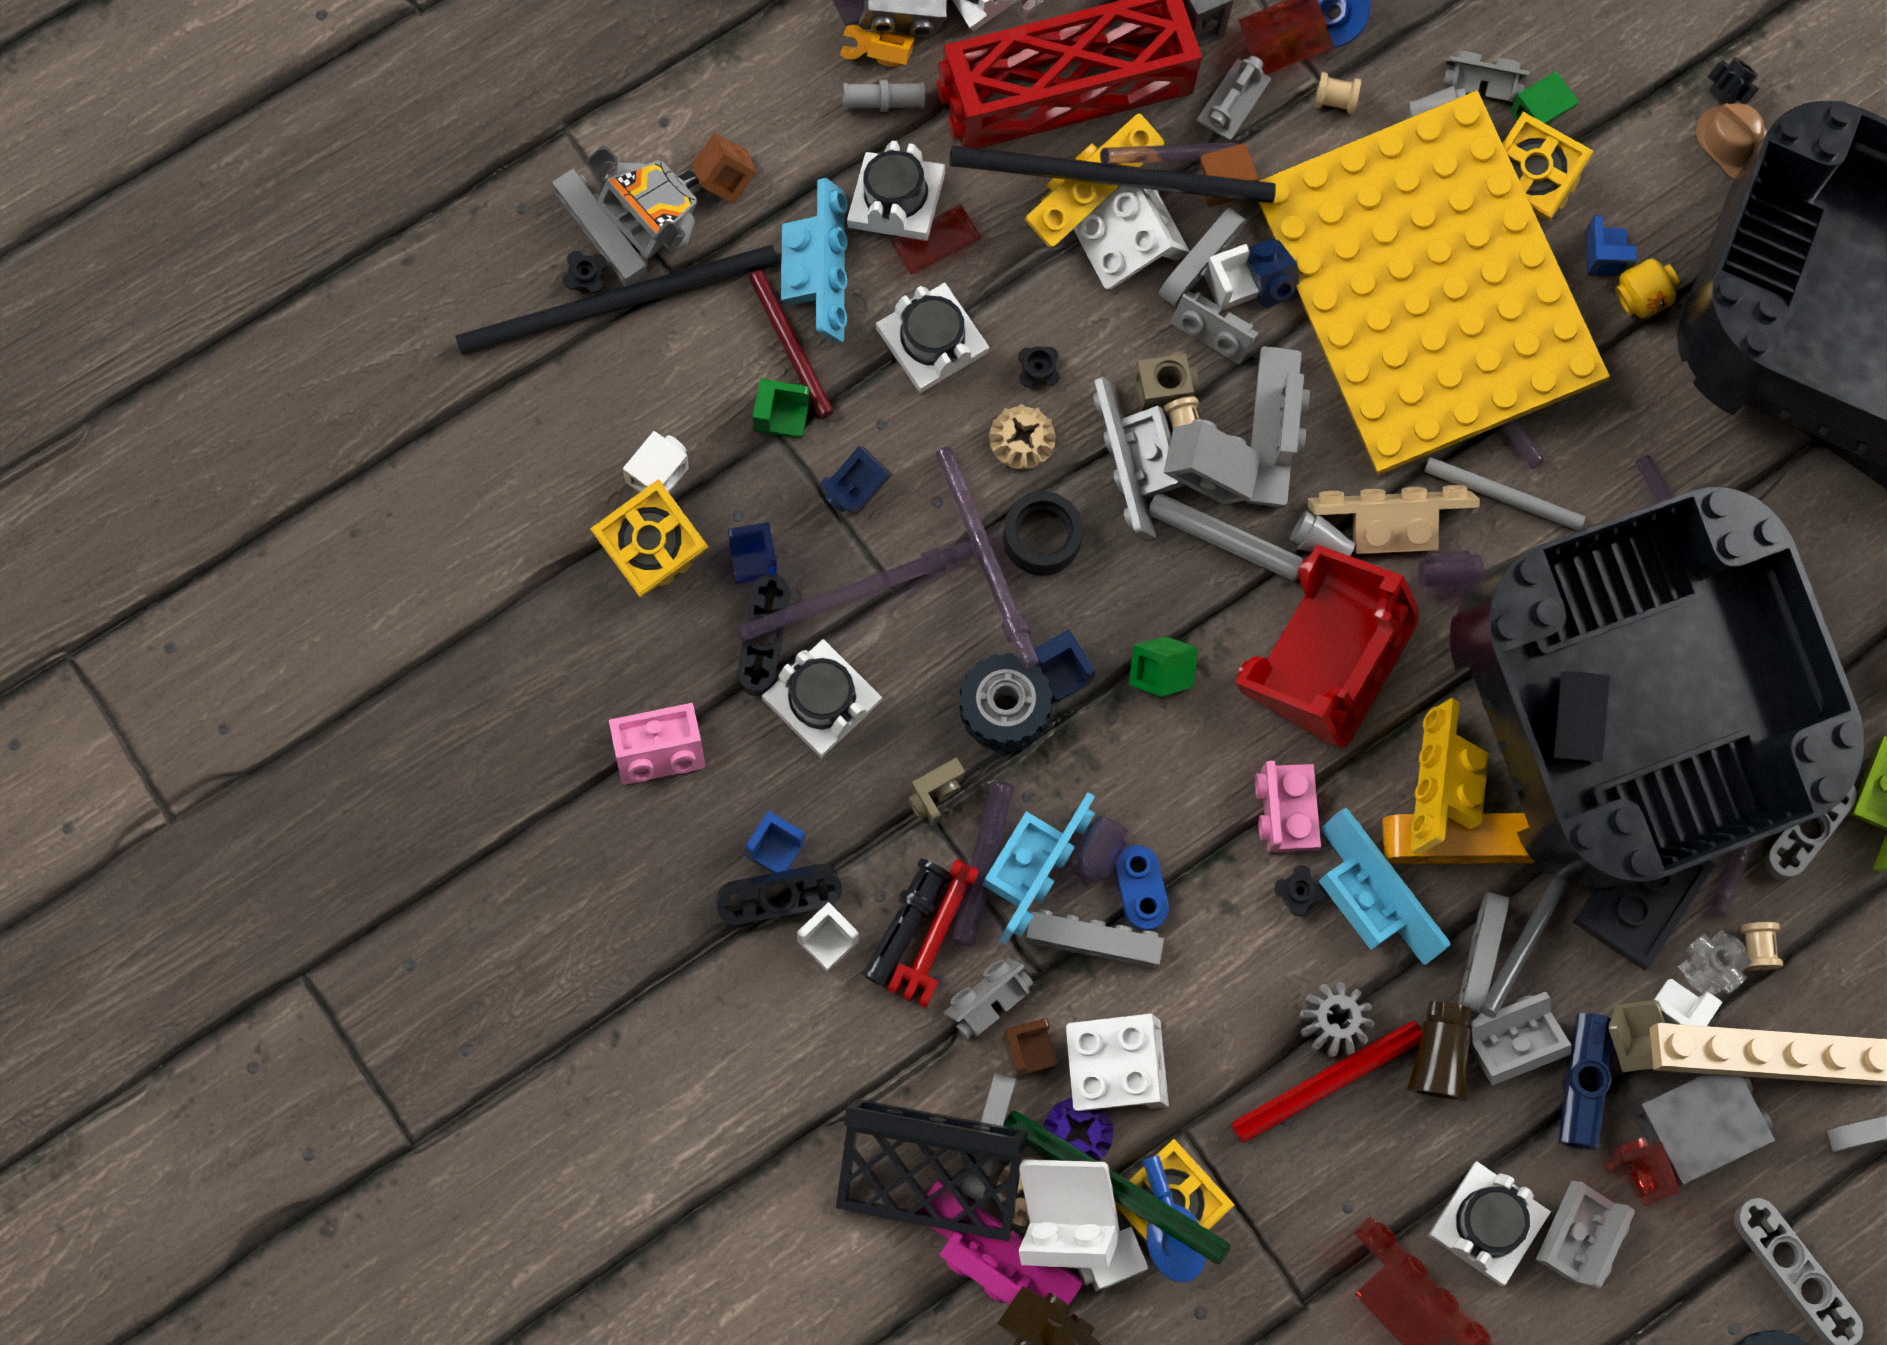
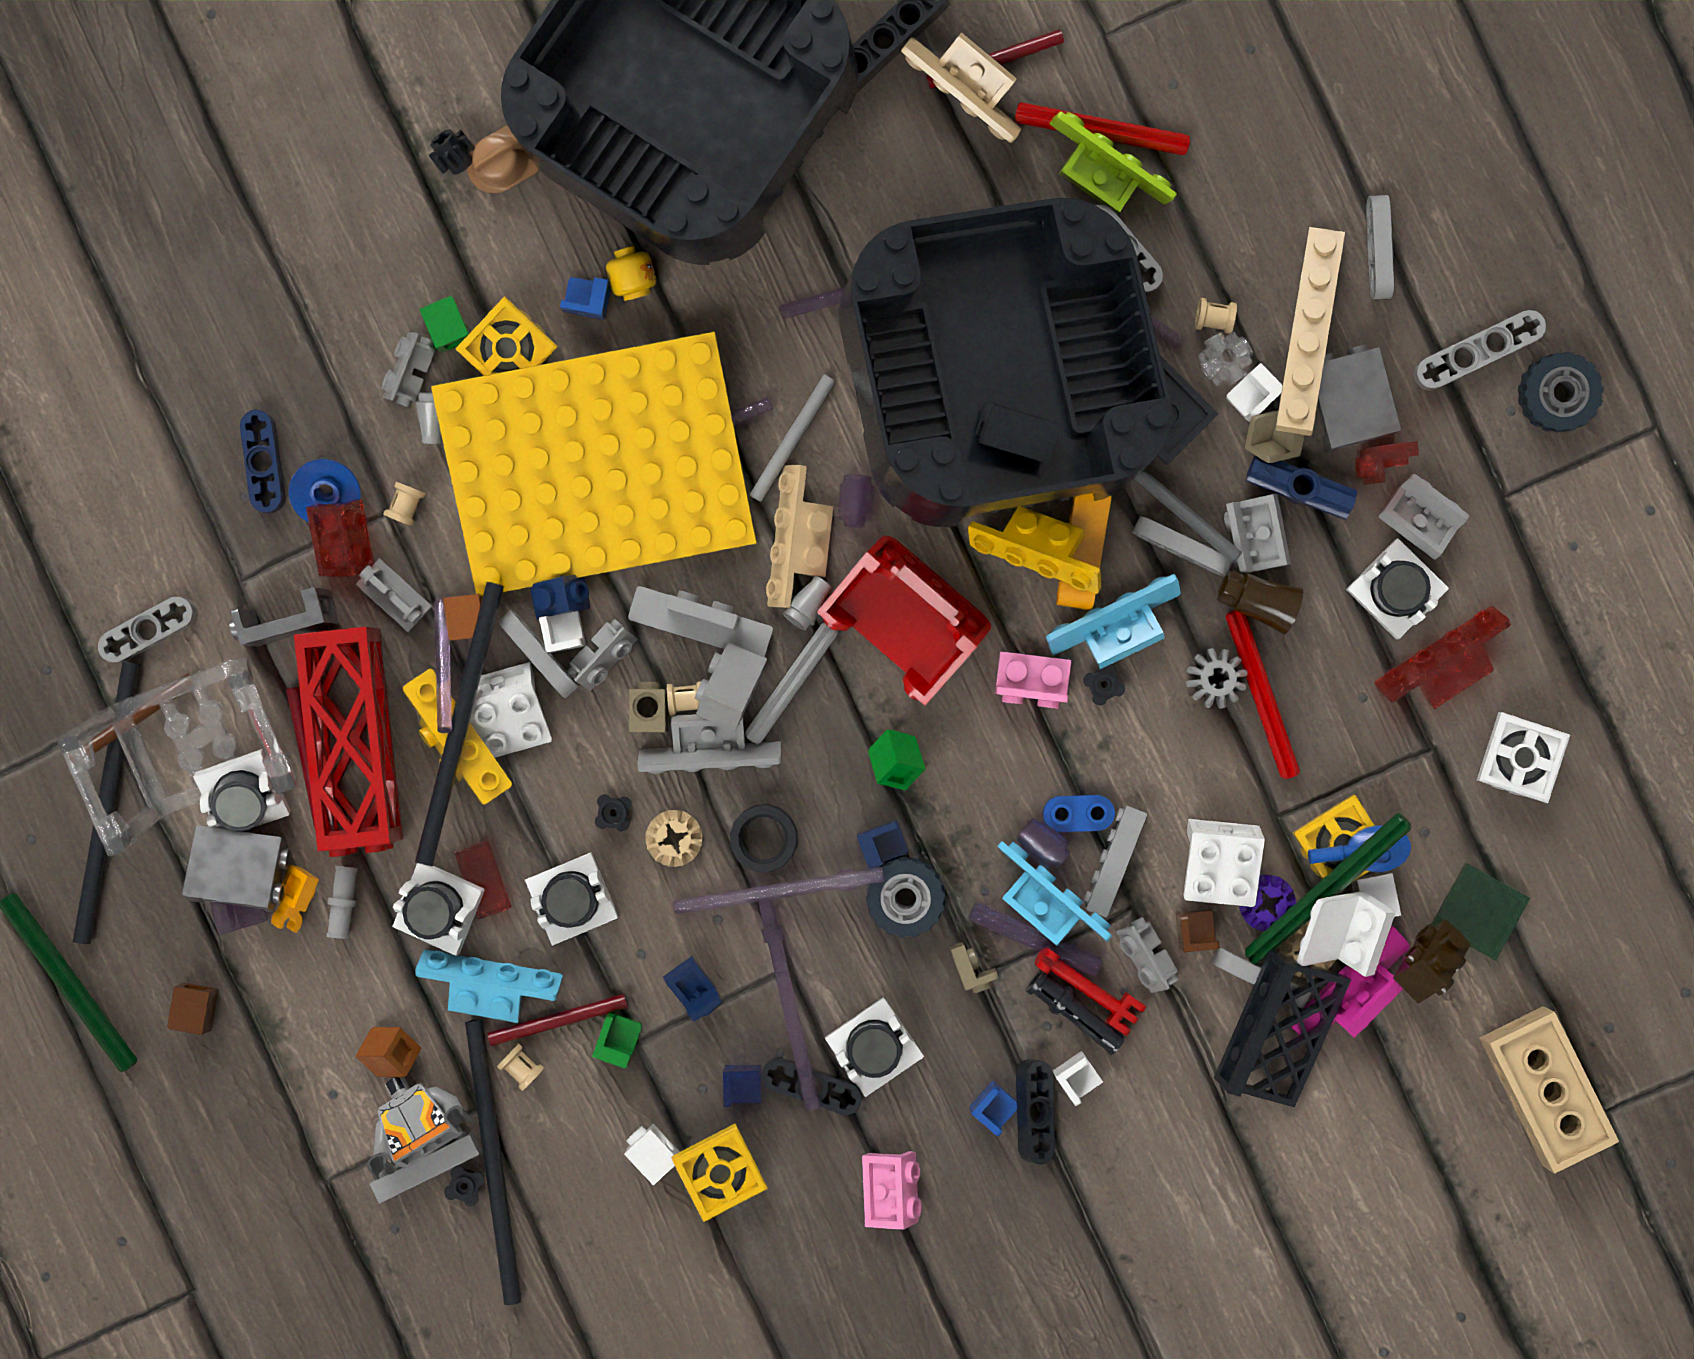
camera: 70 degrees left, 15 degrees up
none -> tan bush [497,1043,544,1091]

